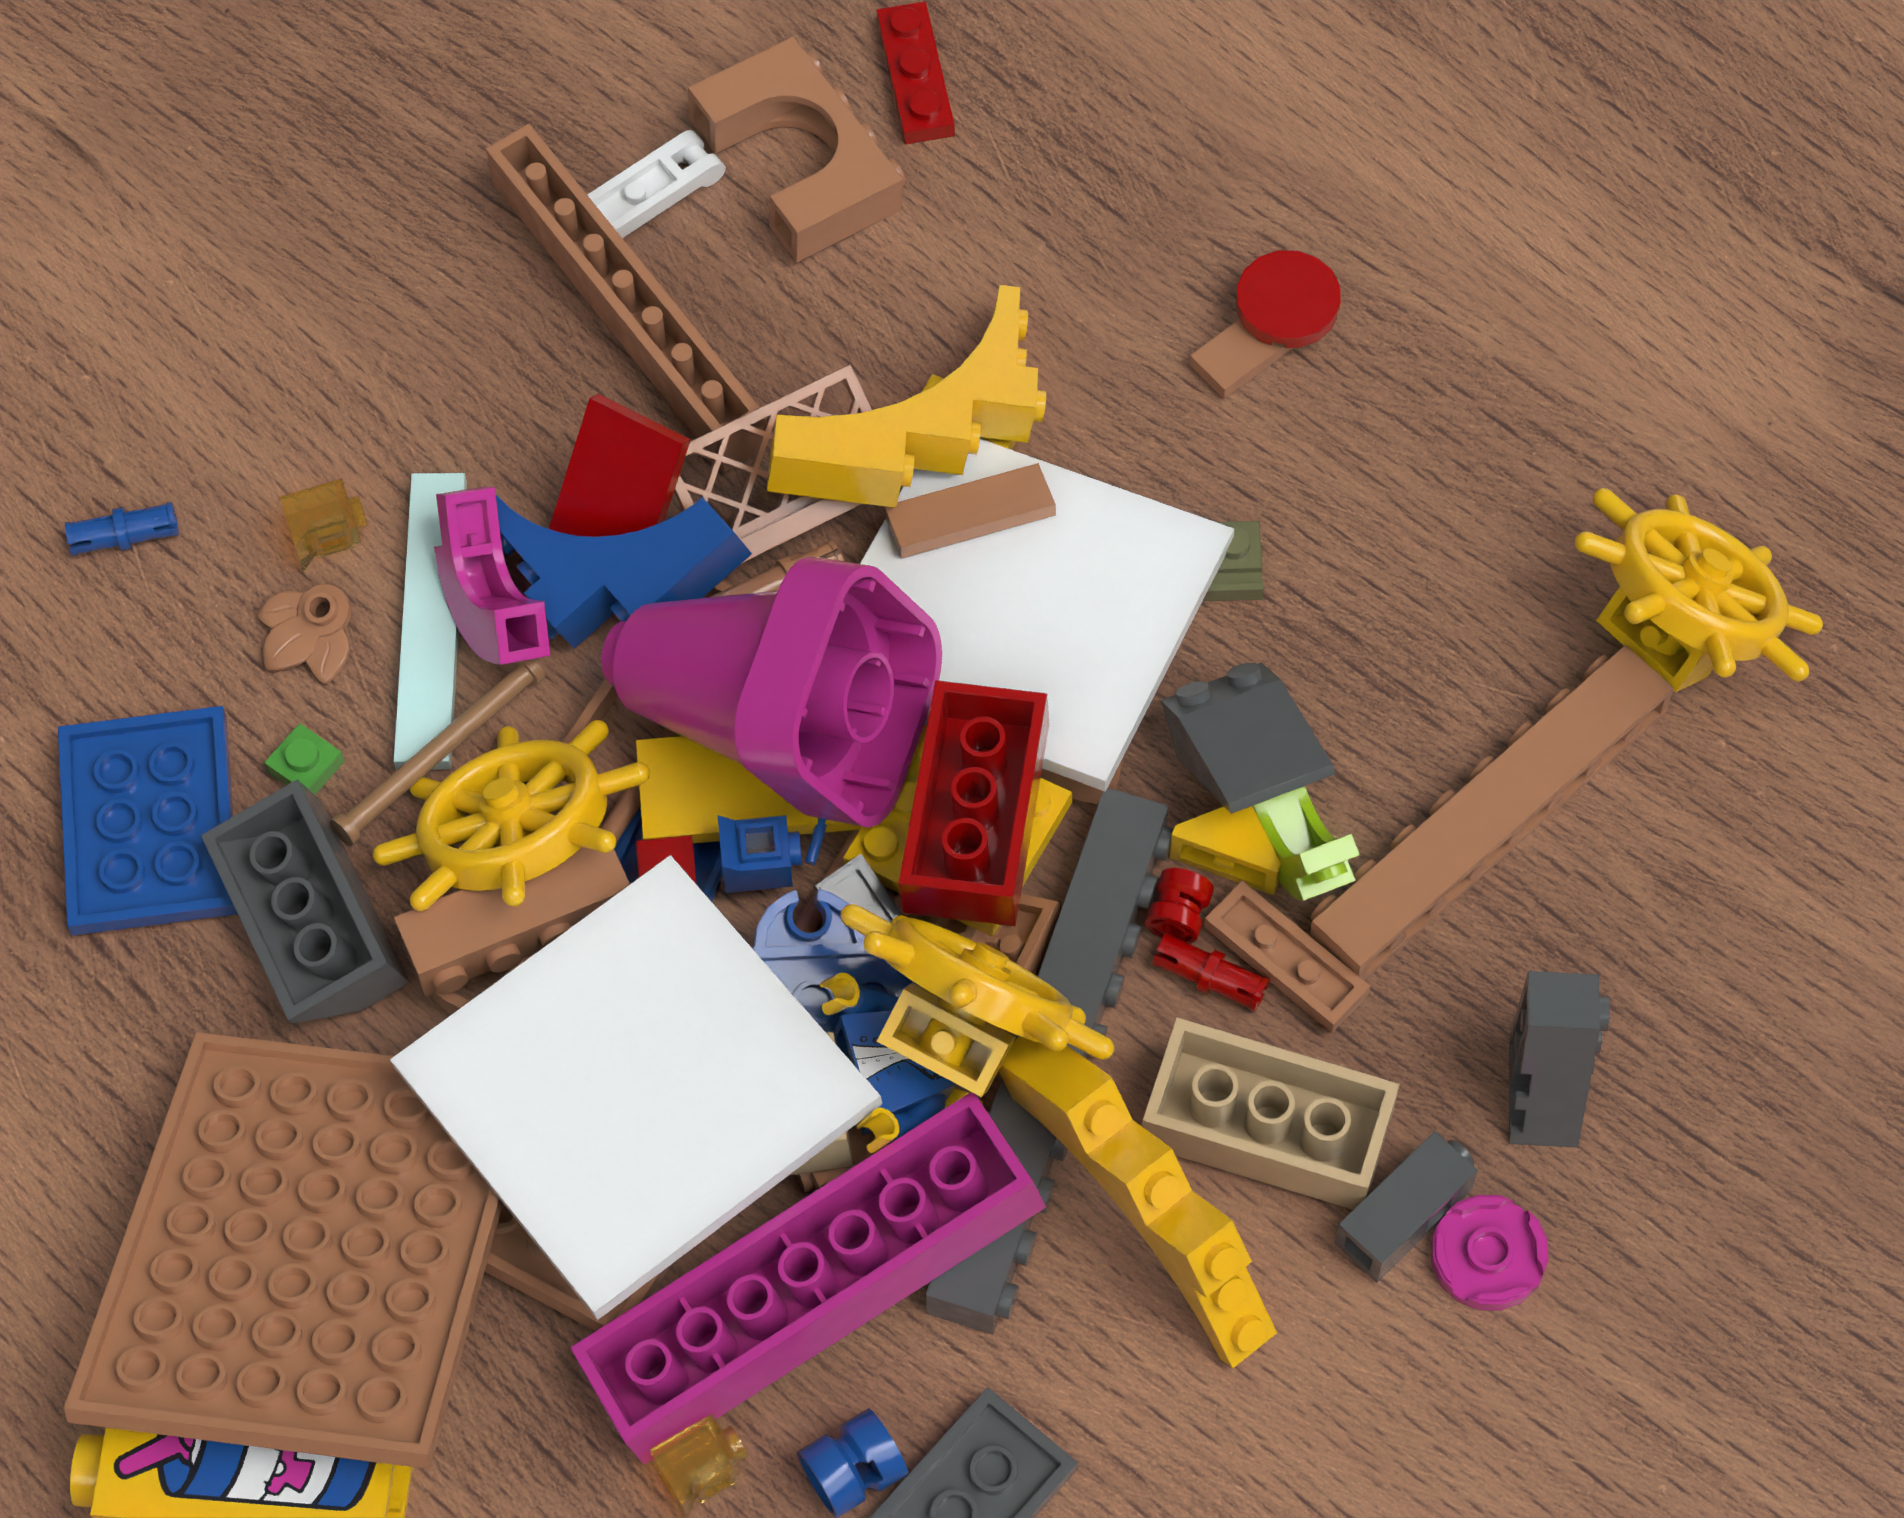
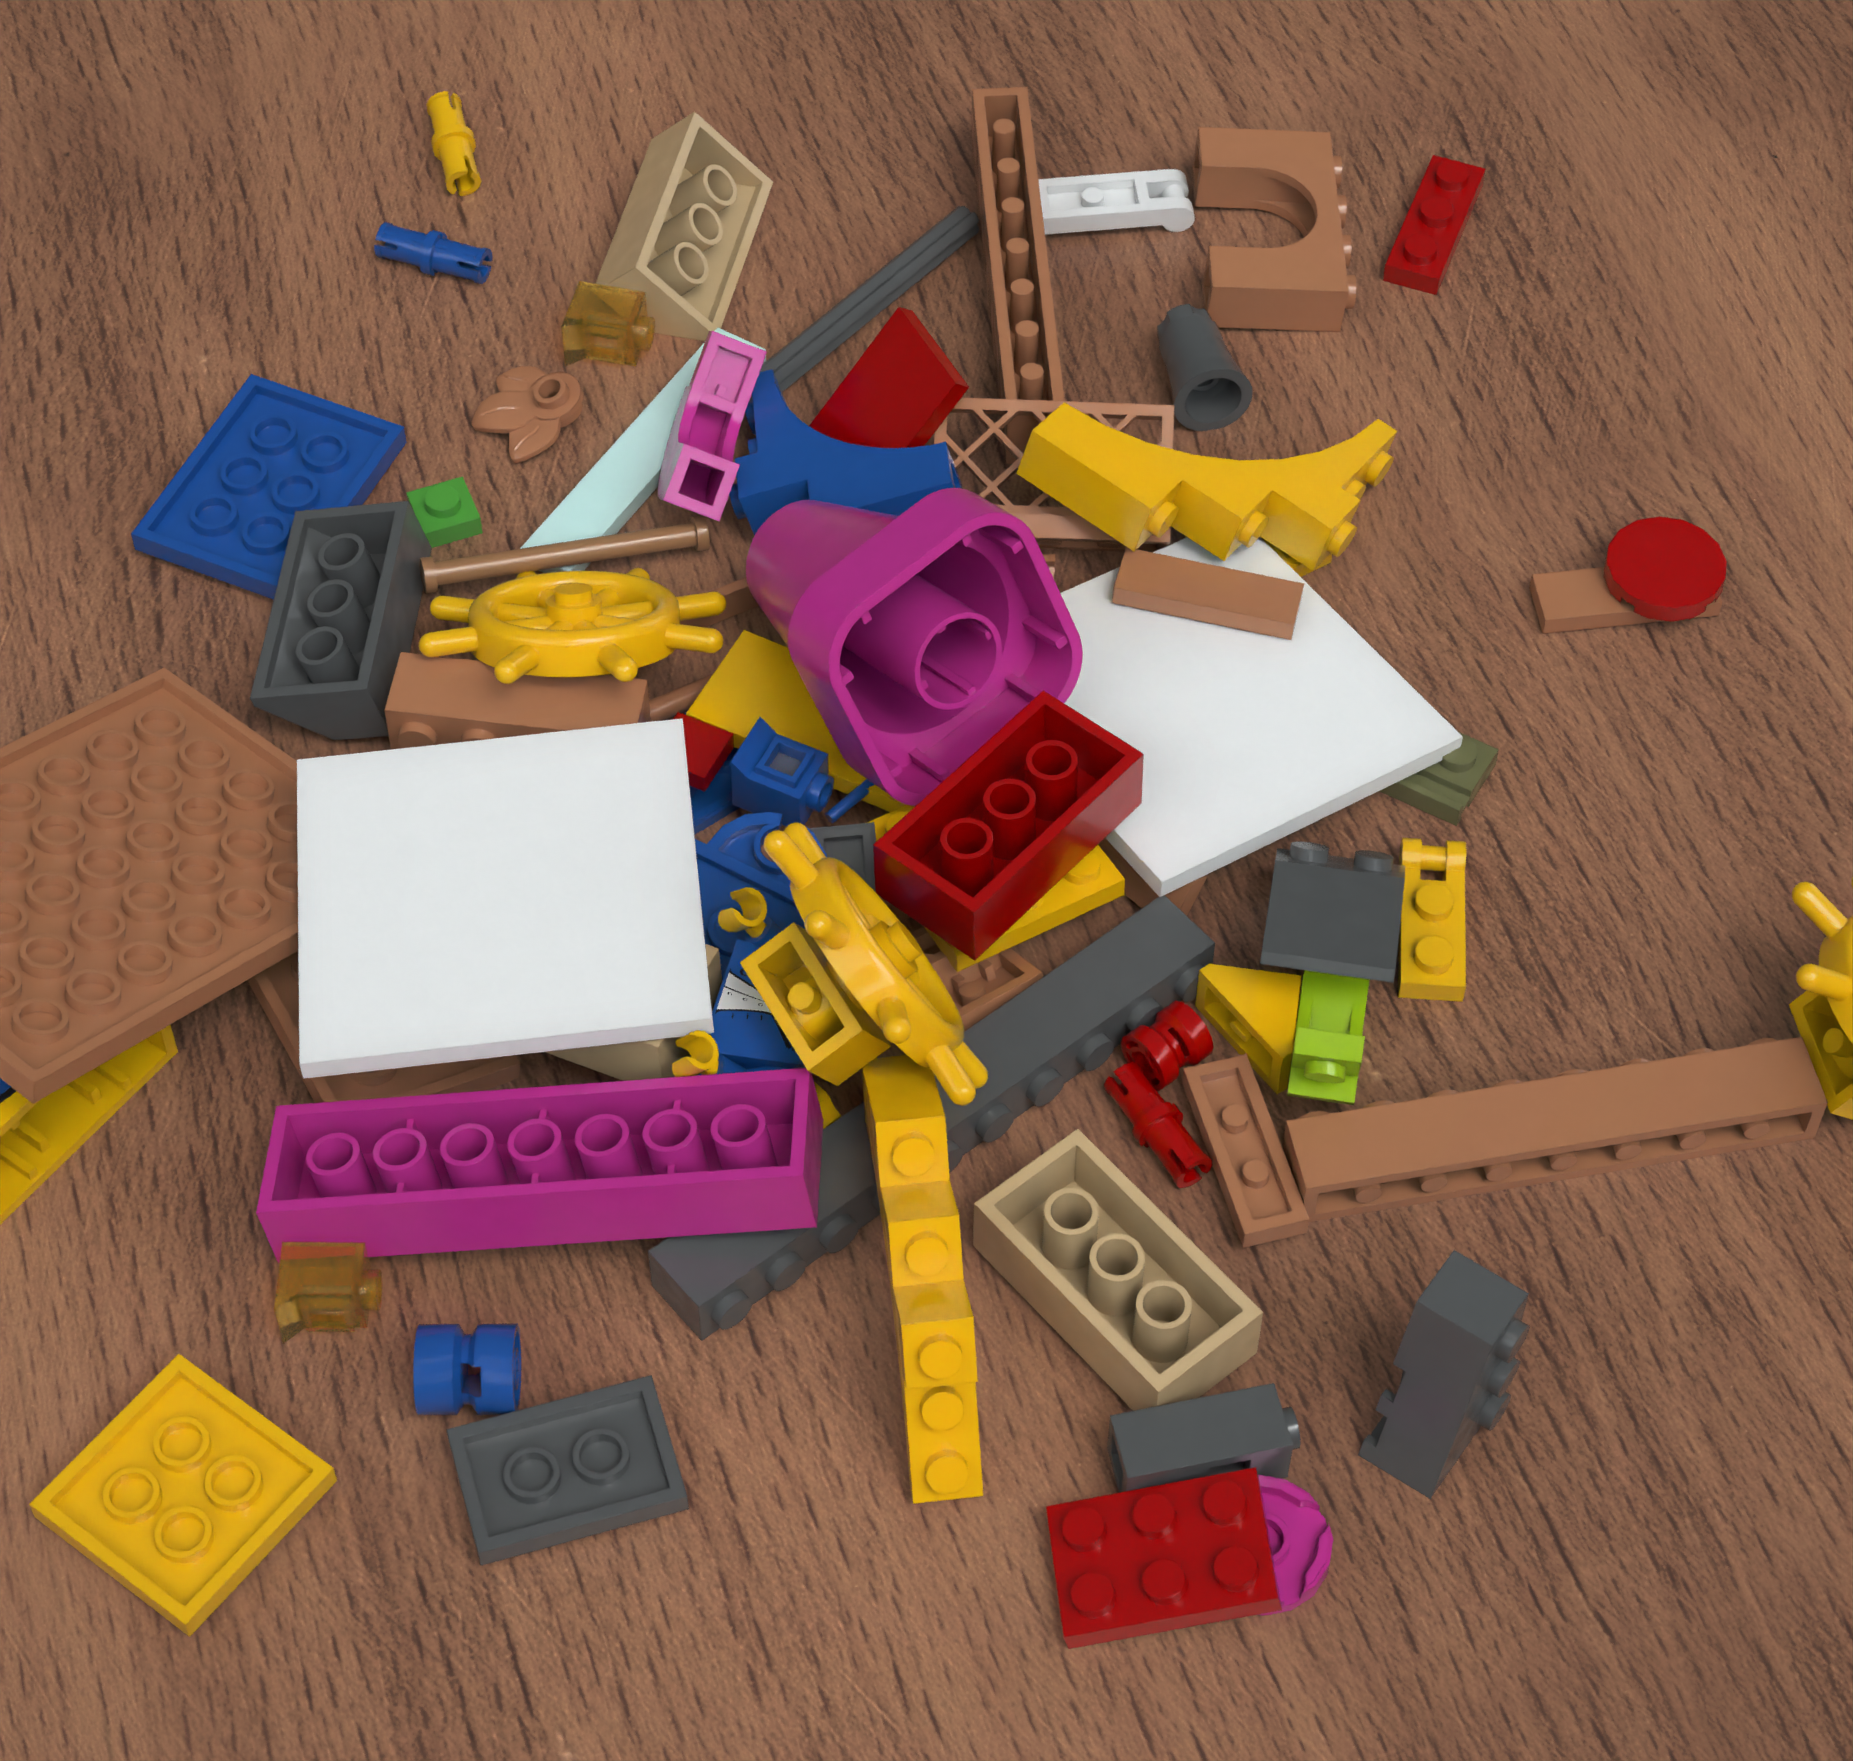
camera: 30 degrees right, 10 degrees down
none -> yellow pin [426,91,481,196]
none -> tan slope [592,112,773,341]
none -> dark grey axle [750,206,979,400]
none -> red plate [1046,1467,1282,1649]
none -> dark grey plant [1157,304,1253,431]
none -> yellow plate [1398,838,1466,1002]

